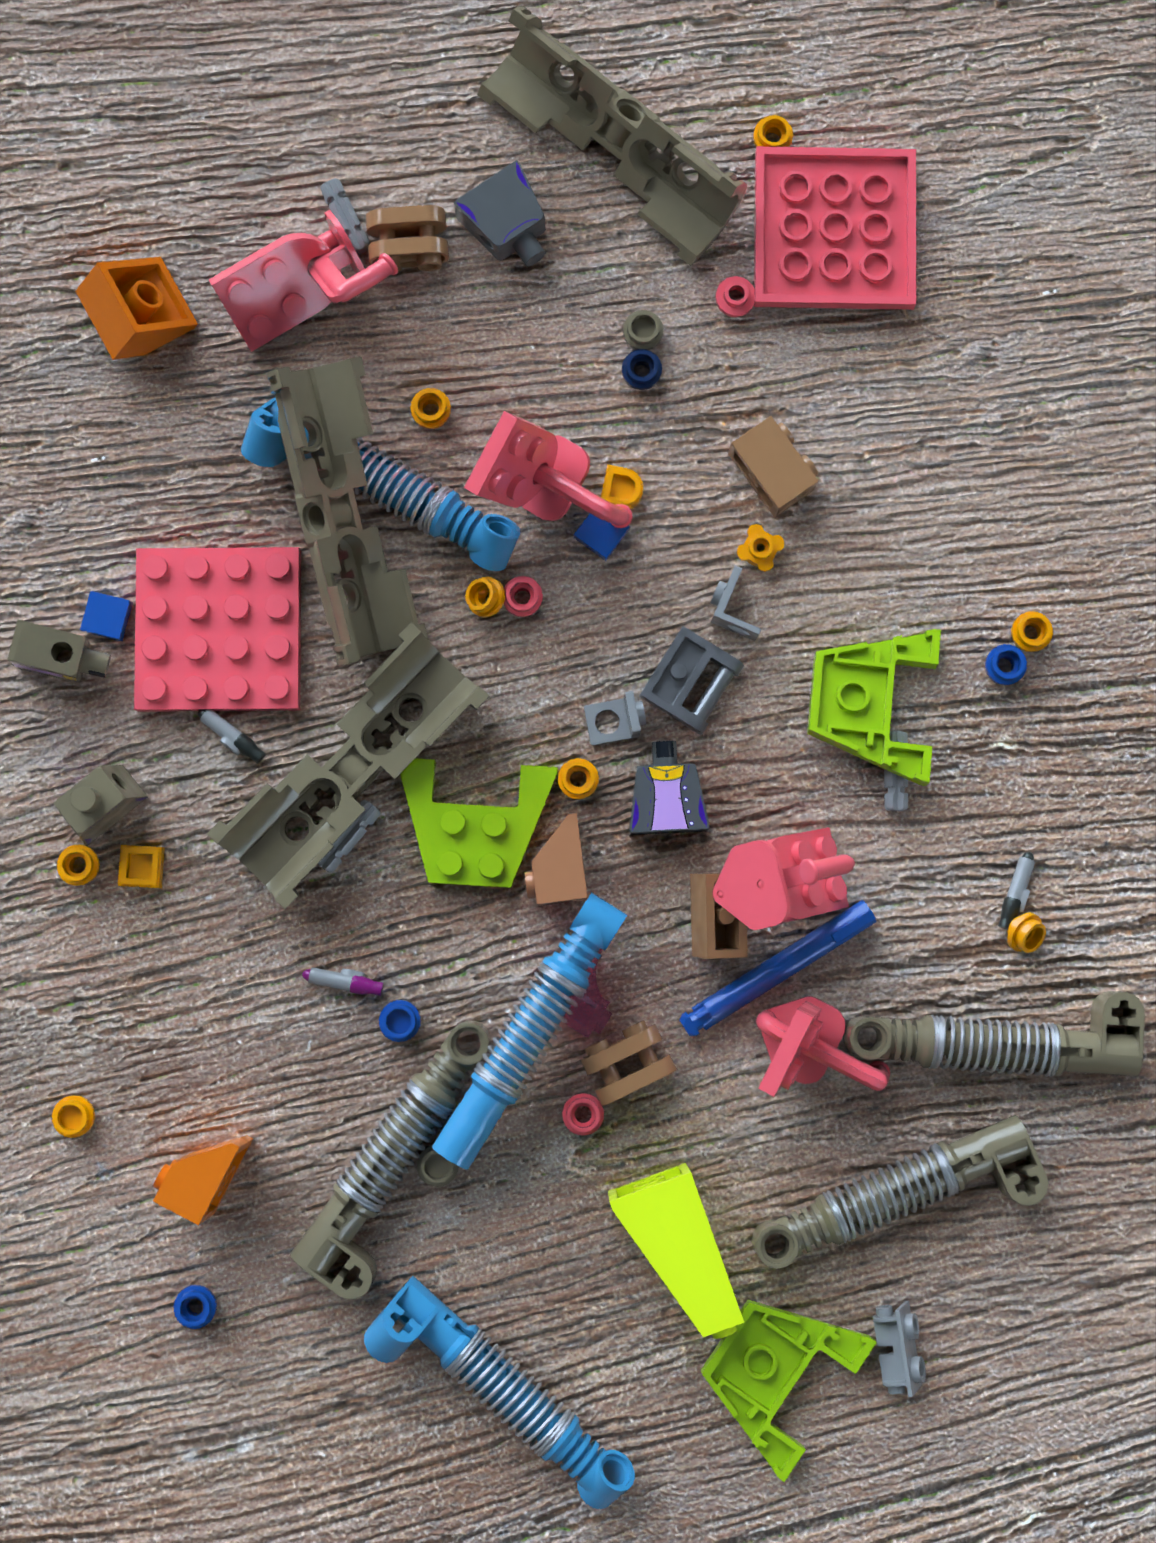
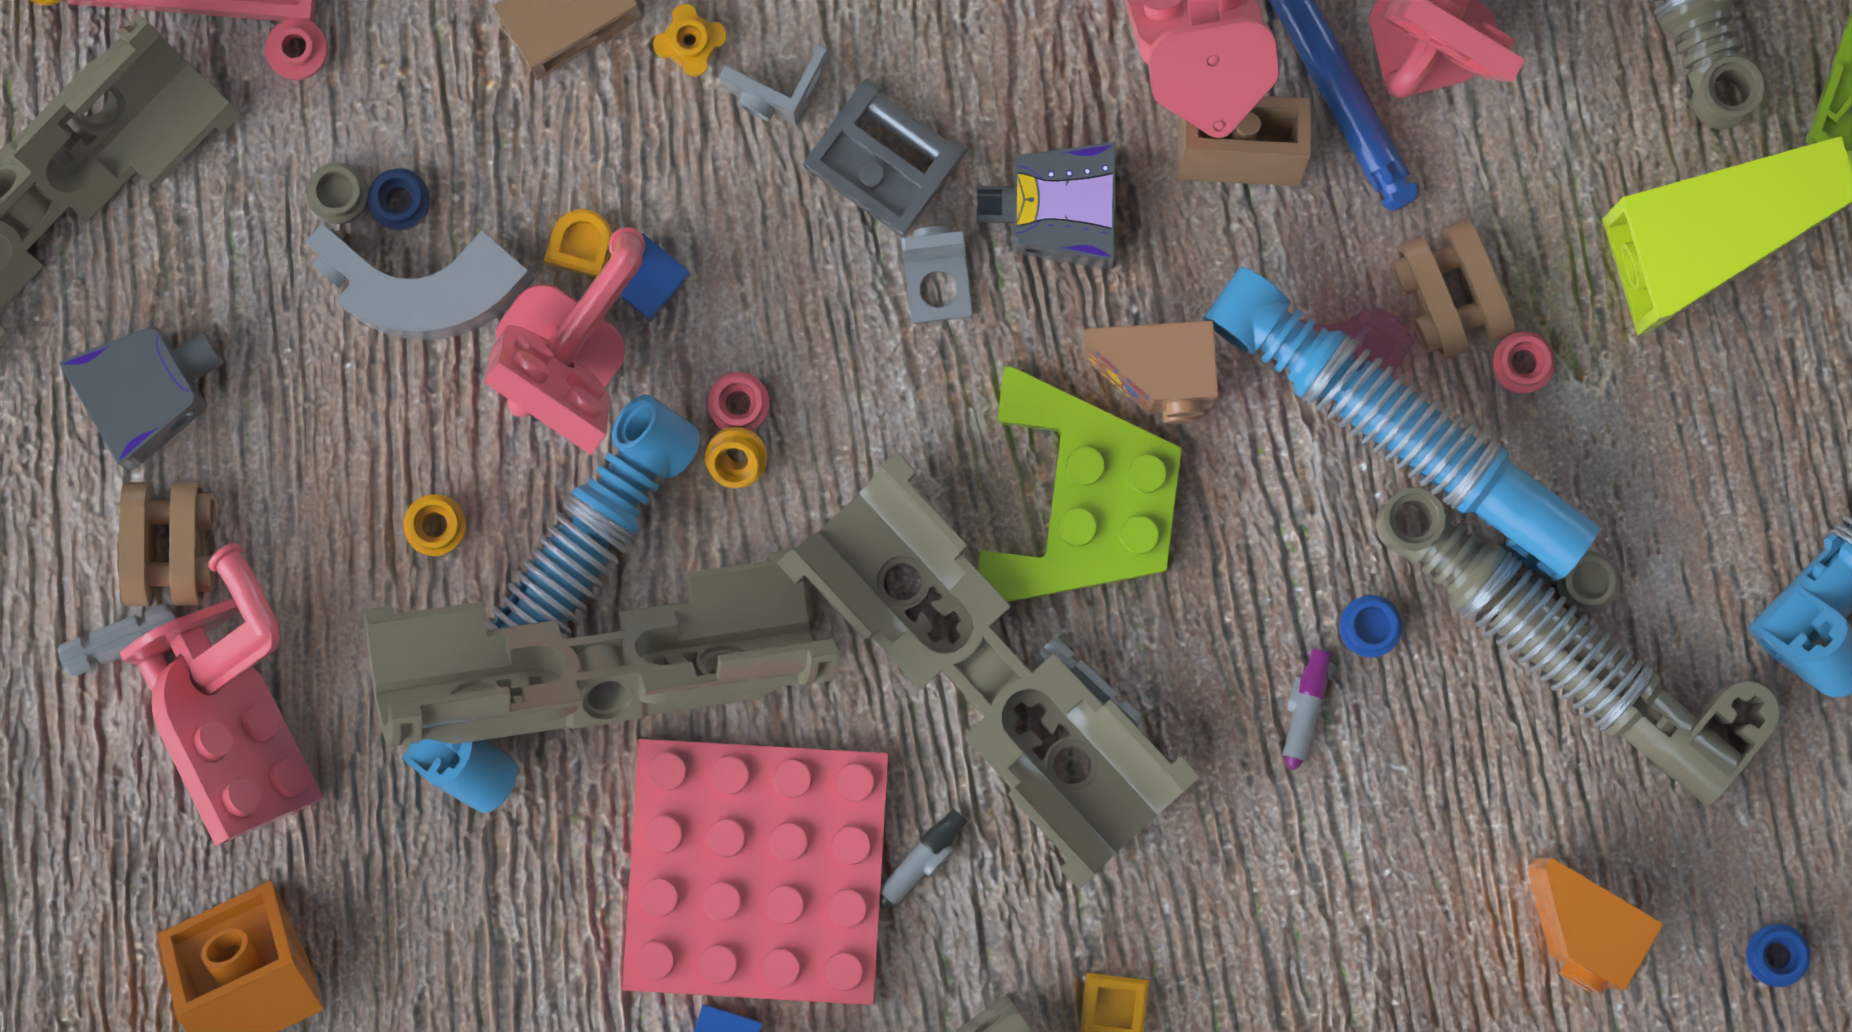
camera: 80 degrees left, 0 degrees up
light orange plate [558,758,599,800] -> none
none -> light grey arch [305,223,534,340]

